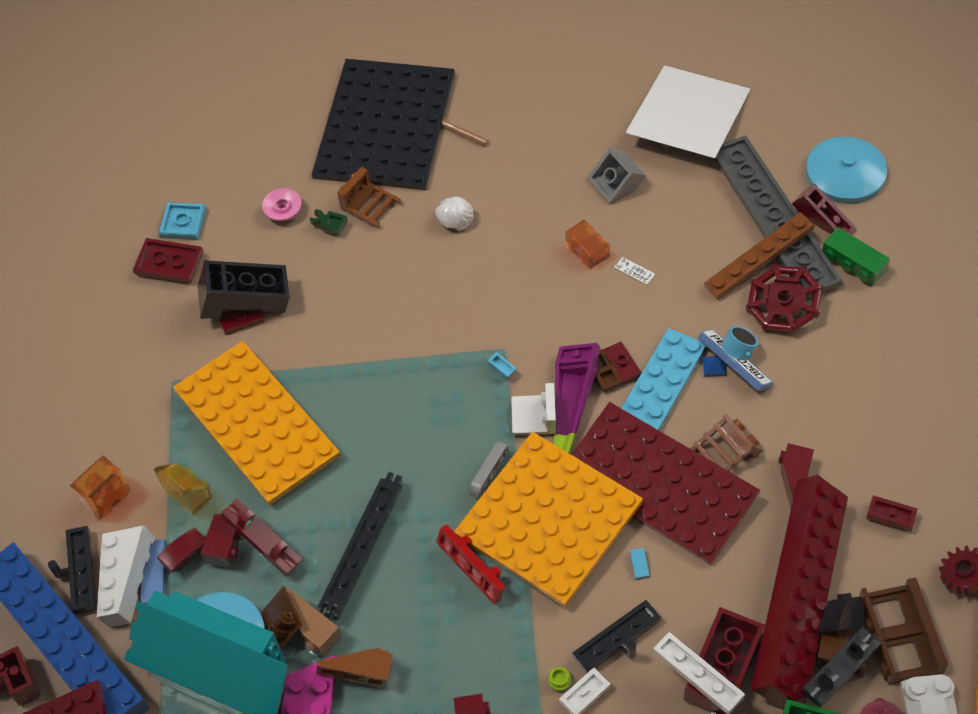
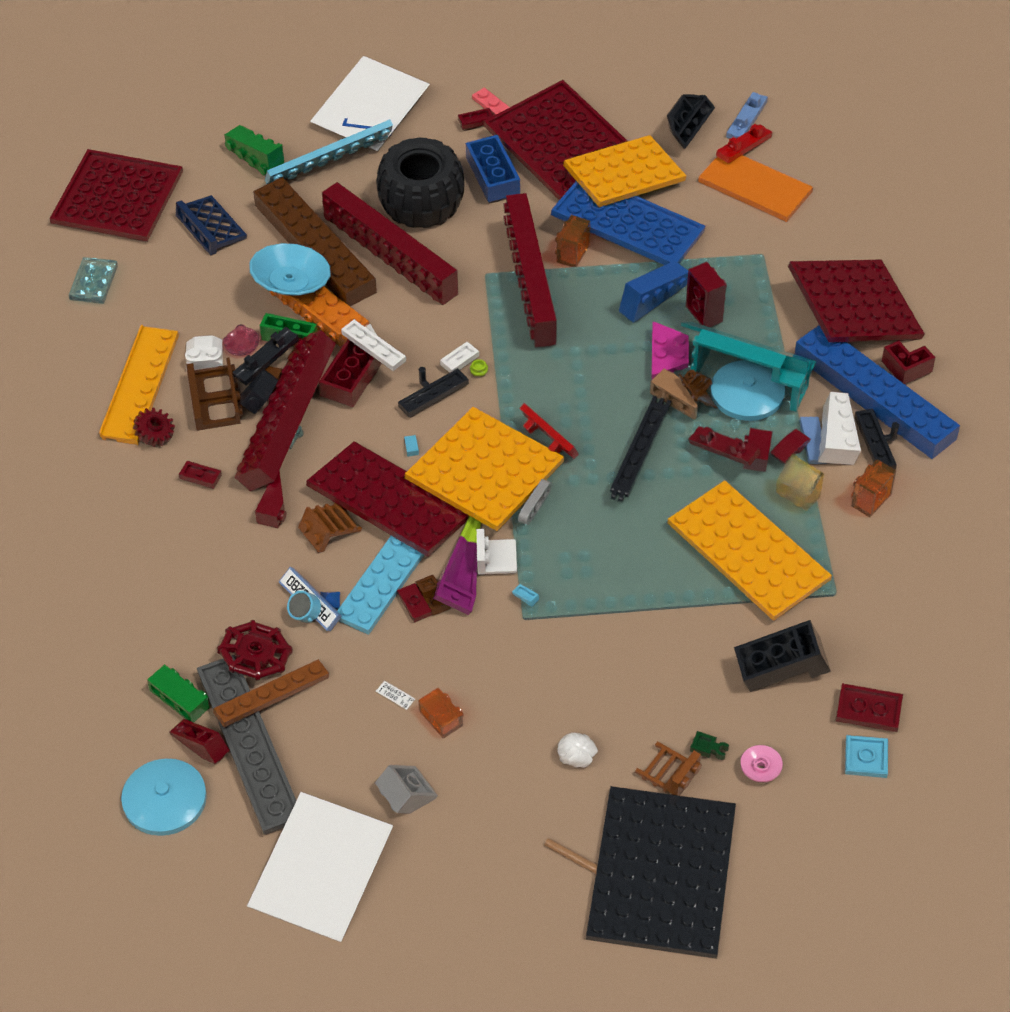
camera: 175 degrees right, 5 degrees down
dark orange slope [316,648,393,689] -> none

